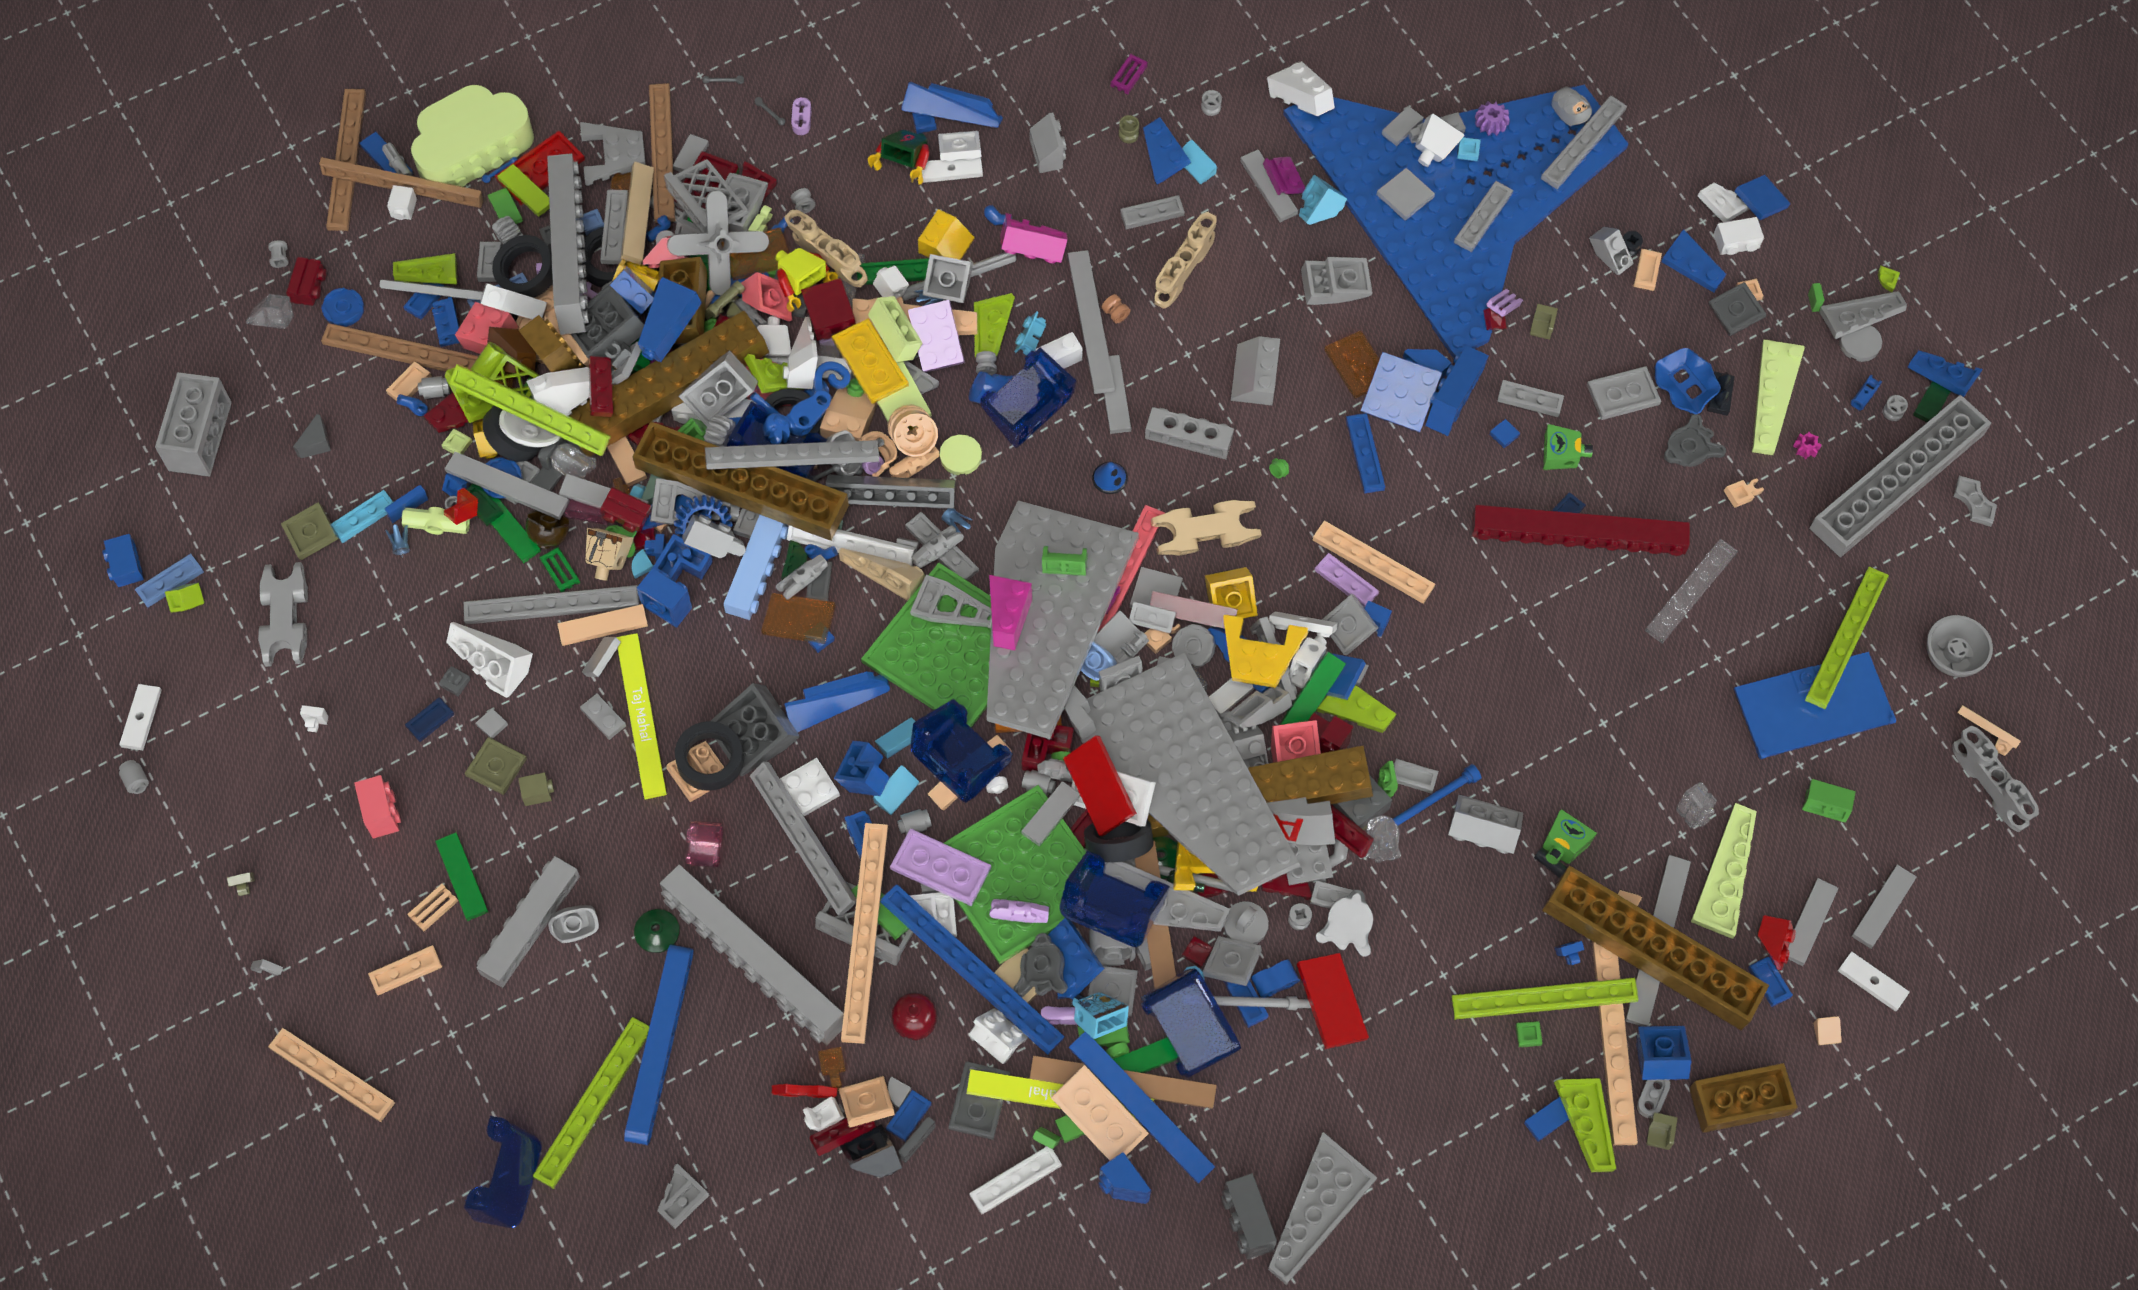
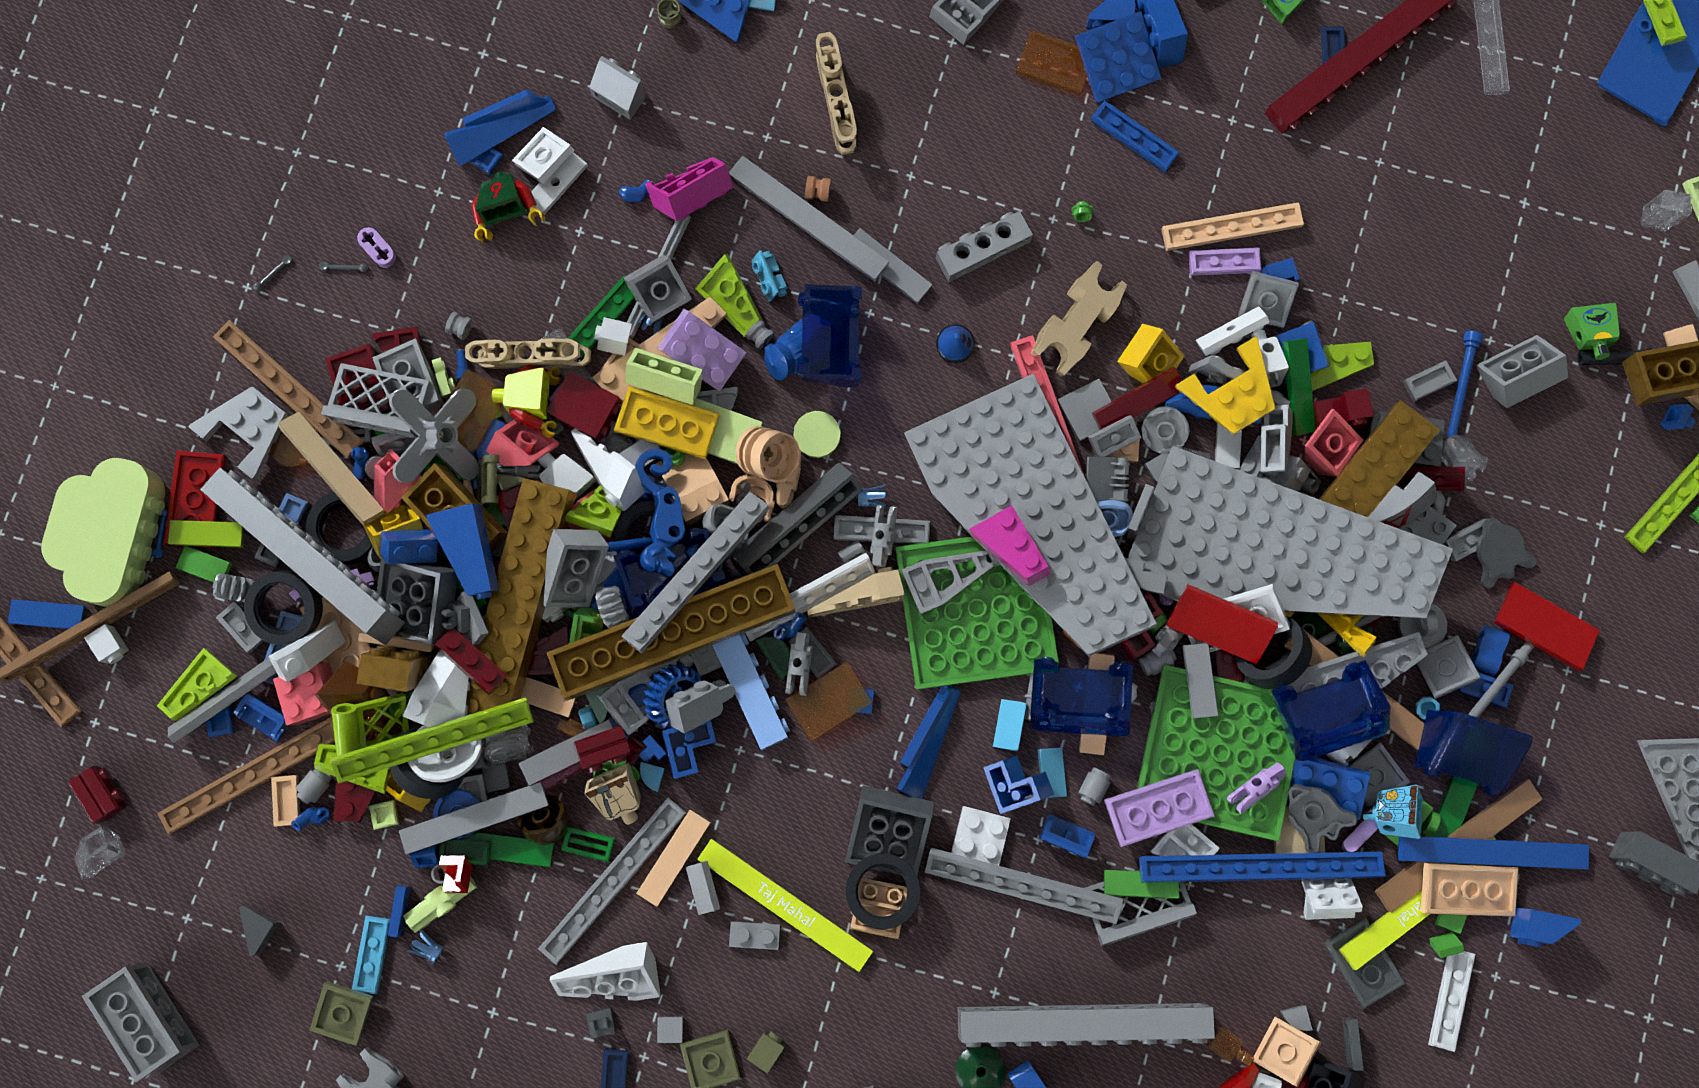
camera: 45 degrees left, 15 degrees up
light grey bush [268,240,289,268] -> none
blue tile [321,288,364,327] -> none
light grey axle [382,143,412,176] -> none
light grey tile [600,190,629,264] -> none
blue brick [637,568,692,628] -> none
light grey tile [673,134,709,172] -> none
clear pink brick [686,821,723,868] -> none
light nougat plate [841,823,888,1044] -> none
blue tile [886,1090,932,1142] -> none
dark red cylinder [891,993,937,1040] -> none
yellow slope [918,209,974,260] -> none
white brick [1036,332,1082,377] -> none
bright green hinge [1042,546,1088,576] -> none
light grey tile [1120,195,1185,229] -> none
dark red tile [1182,936,1213,968] -> none
light grey slope [1231,336,1280,405] -> none
light grey wheel [1288,903,1312,930] -> none
bright green slope [1378,761,1398,798] -> none
blue tile [1490,419,1520,448] -> none

